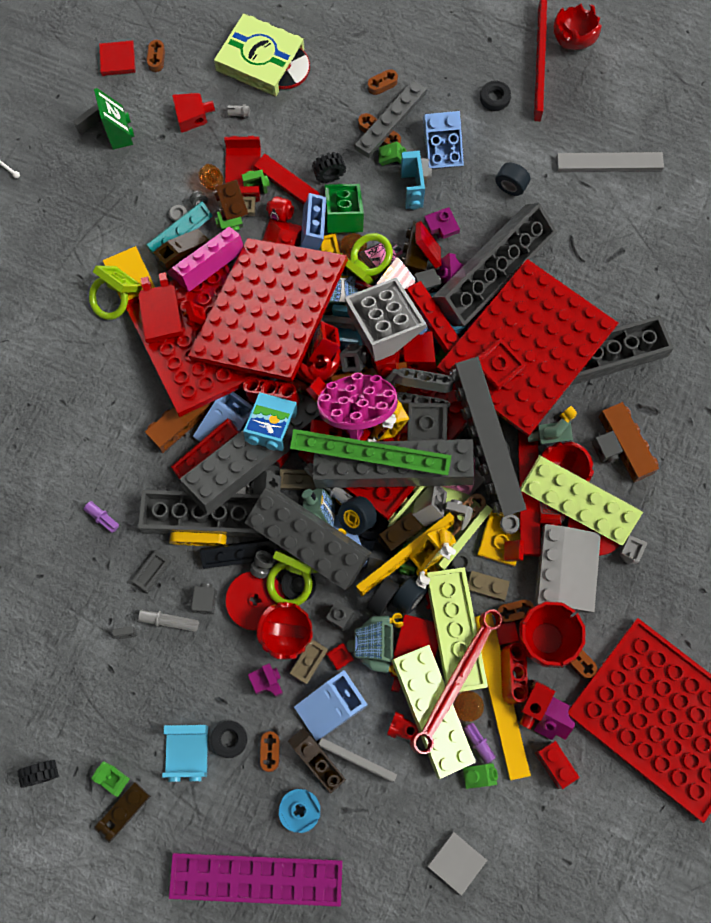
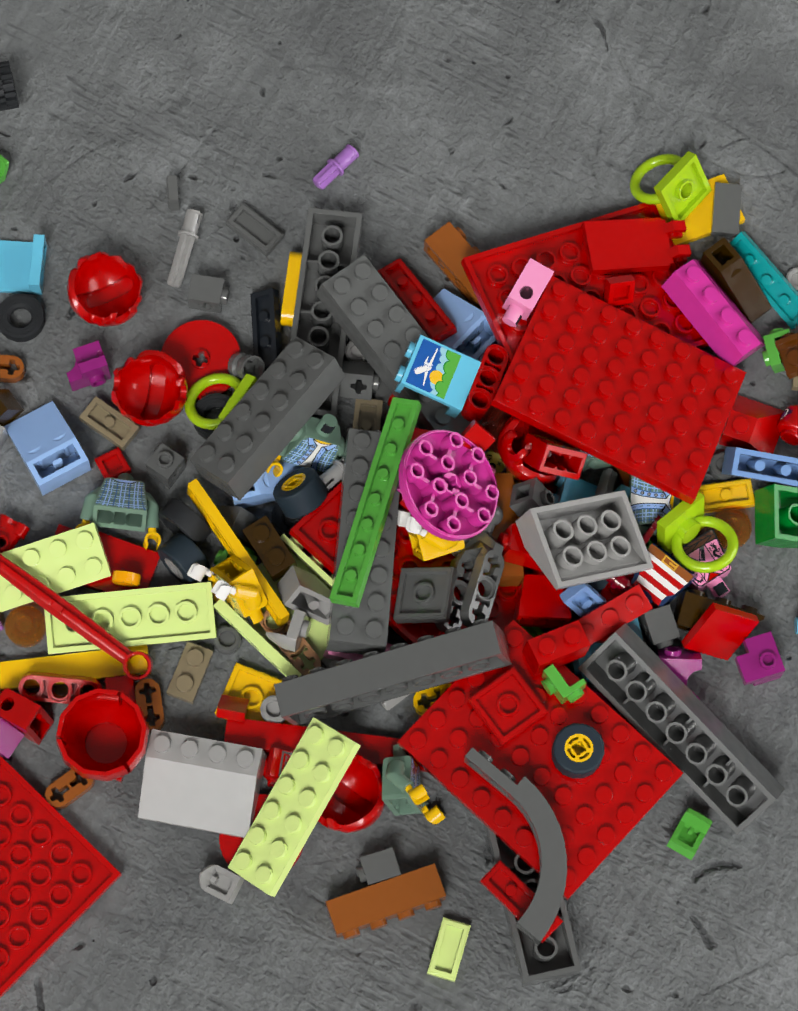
camera: 90 degrees right, 0 degrees up
none -> red piece [67,251,143,327]
none -> light orange tile [112,570,141,587]
none -> yellowish green tile [427,917,471,982]
none -> dark grey arch [464,747,567,945]
none -> red tile [480,860,563,943]
none -> bright pink torso [502,258,554,327]
none -> red brick [522,620,591,677]
none -> bright green bracket [541,664,587,704]
none -> black wheel [552,723,604,778]
none -> bright green bracket [666,808,713,860]
none -> dark grey tile [711,182,742,237]

